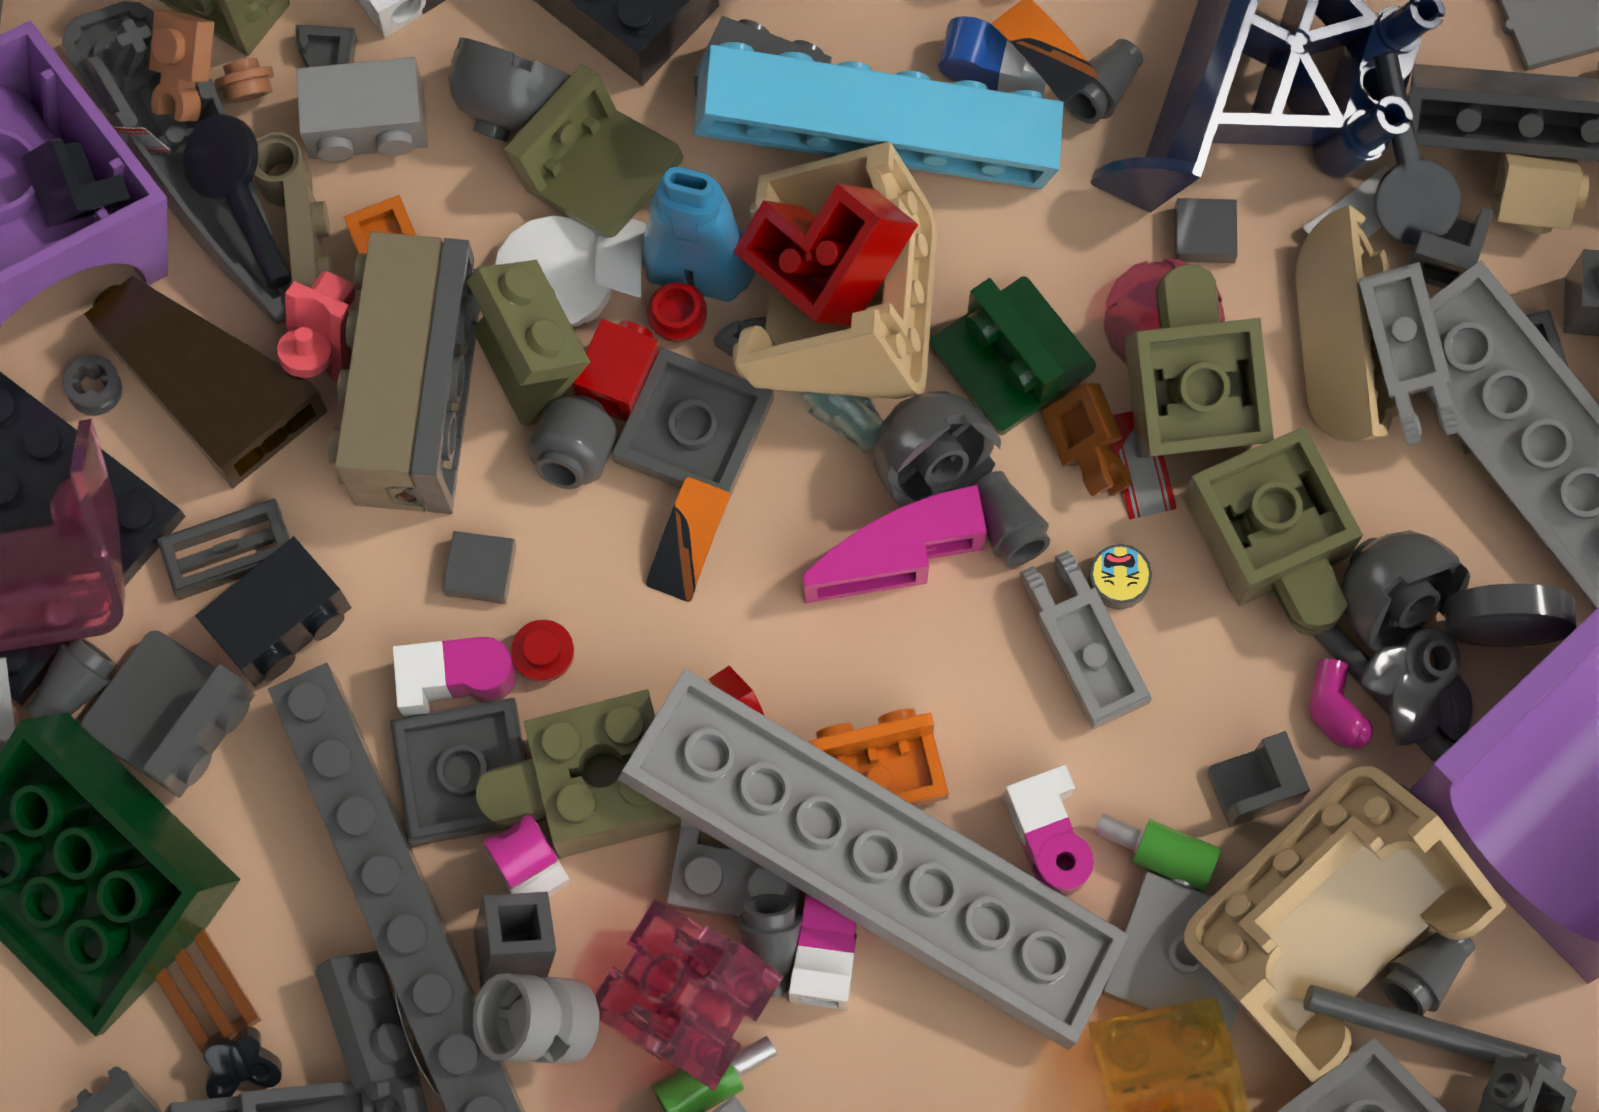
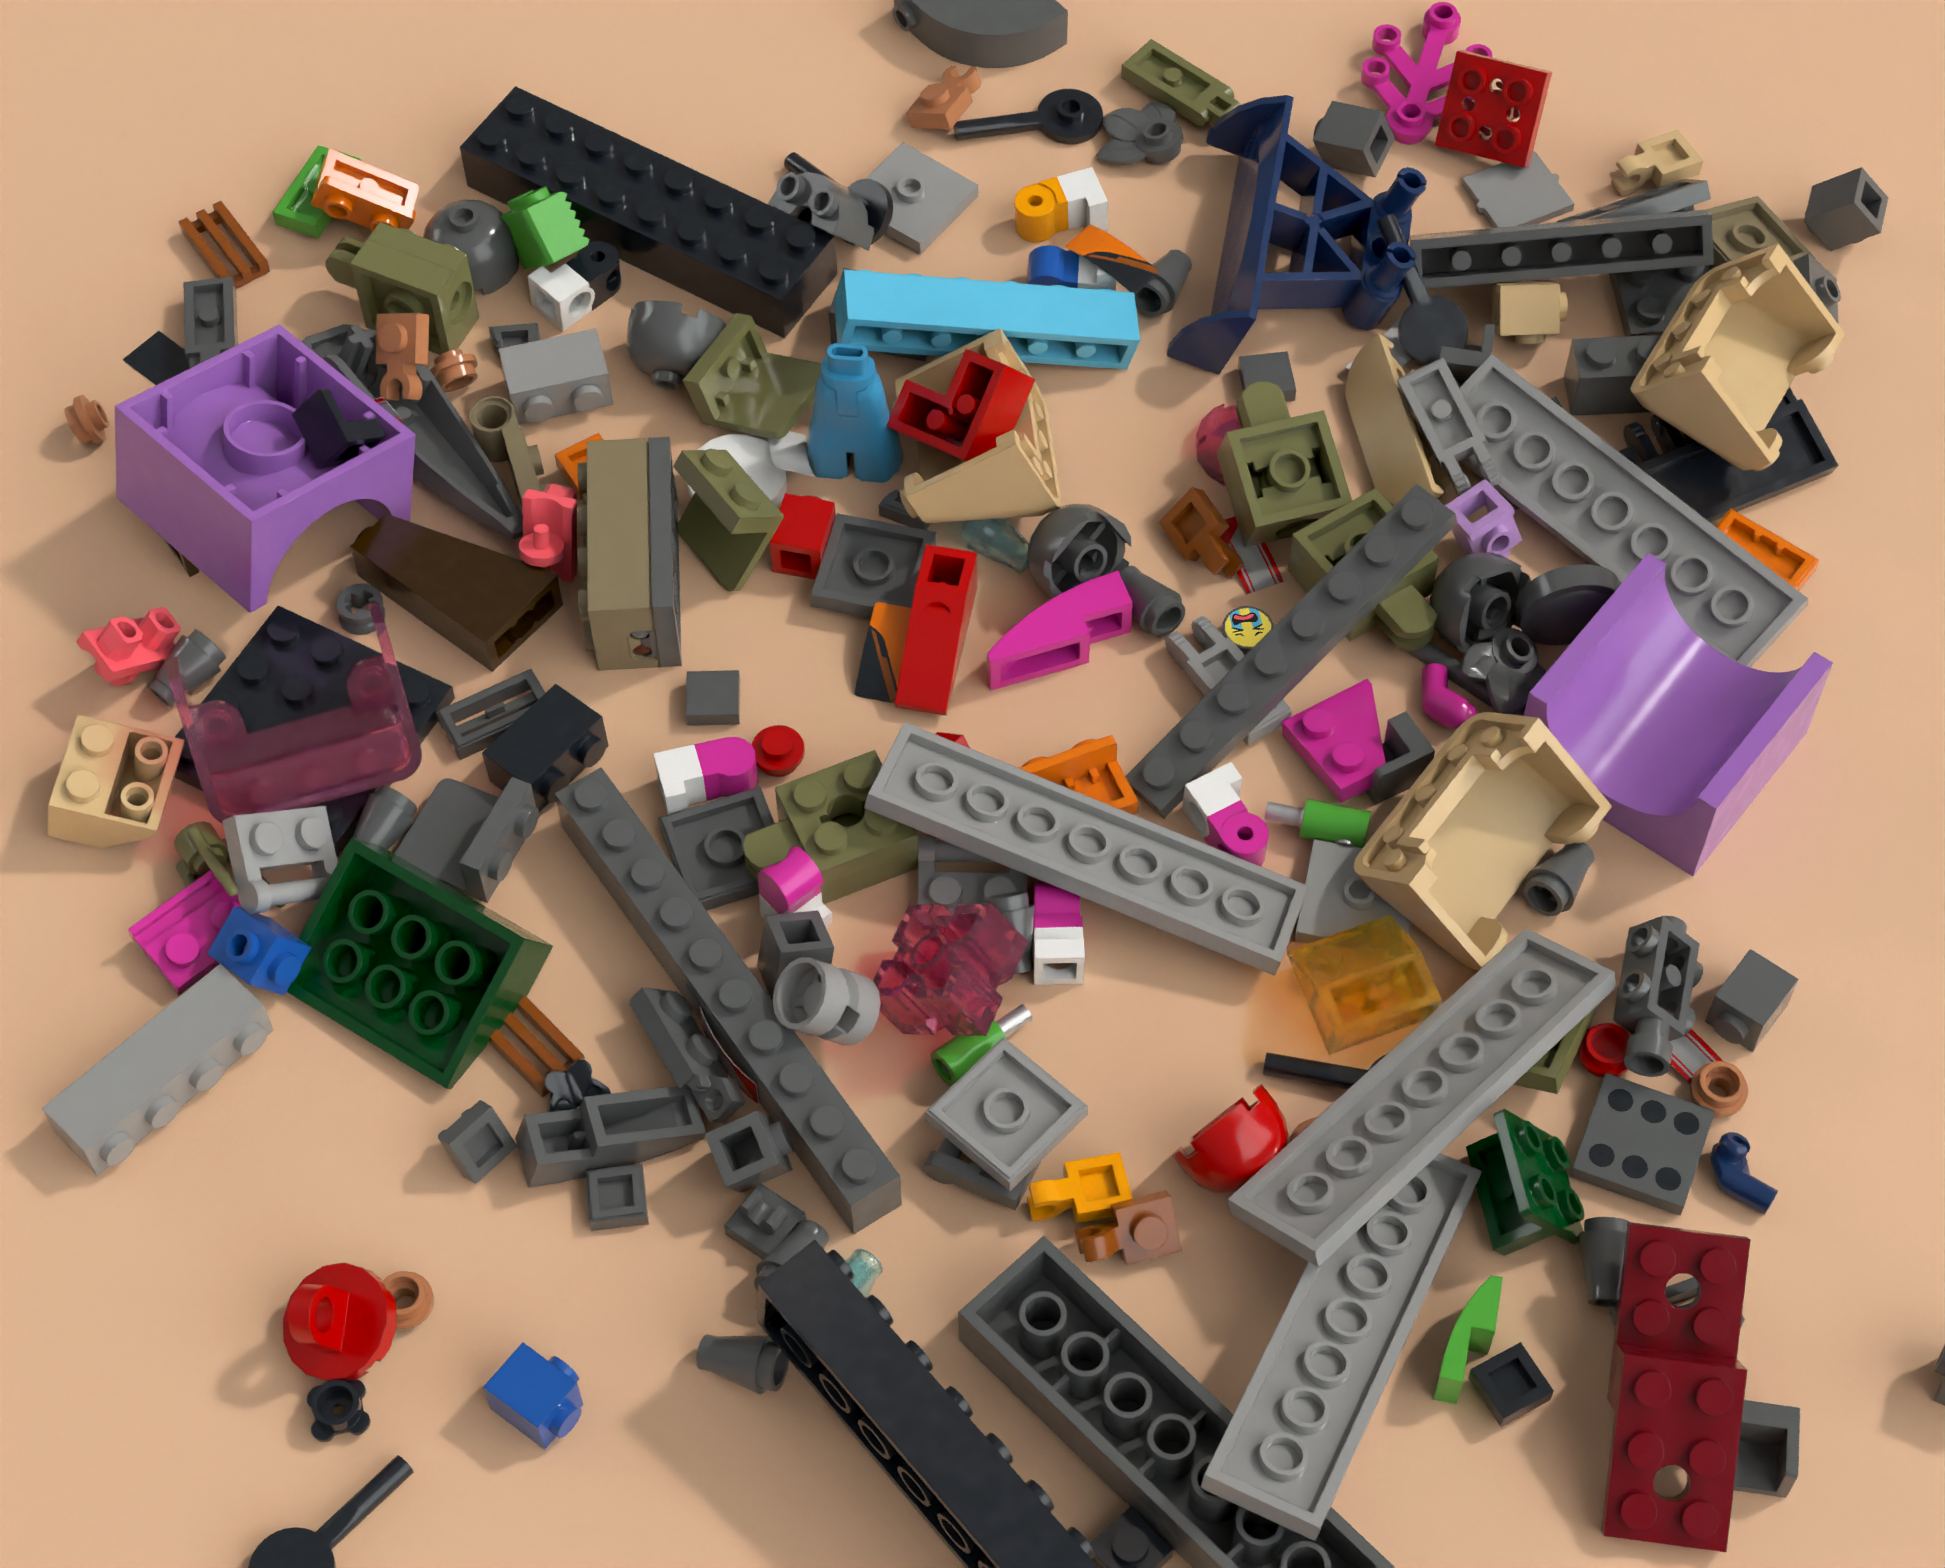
camera: 10 degrees left, 15 degrees down
black piece [183,114,291,289] -> none
dark grey head [528,395,618,489] -> none
red plate [647,282,708,342] -> none
dark green bracket [930,276,1096,435] -> none
dark grey bar [1304,984,1561,1064] -> none
none -> red slope [895,544,978,716]
none -> dark grey plate [1125,484,1457,819]
none -> dark pink wing [1282,679,1386,803]
none -> lavender brick [1445,479,1523,558]

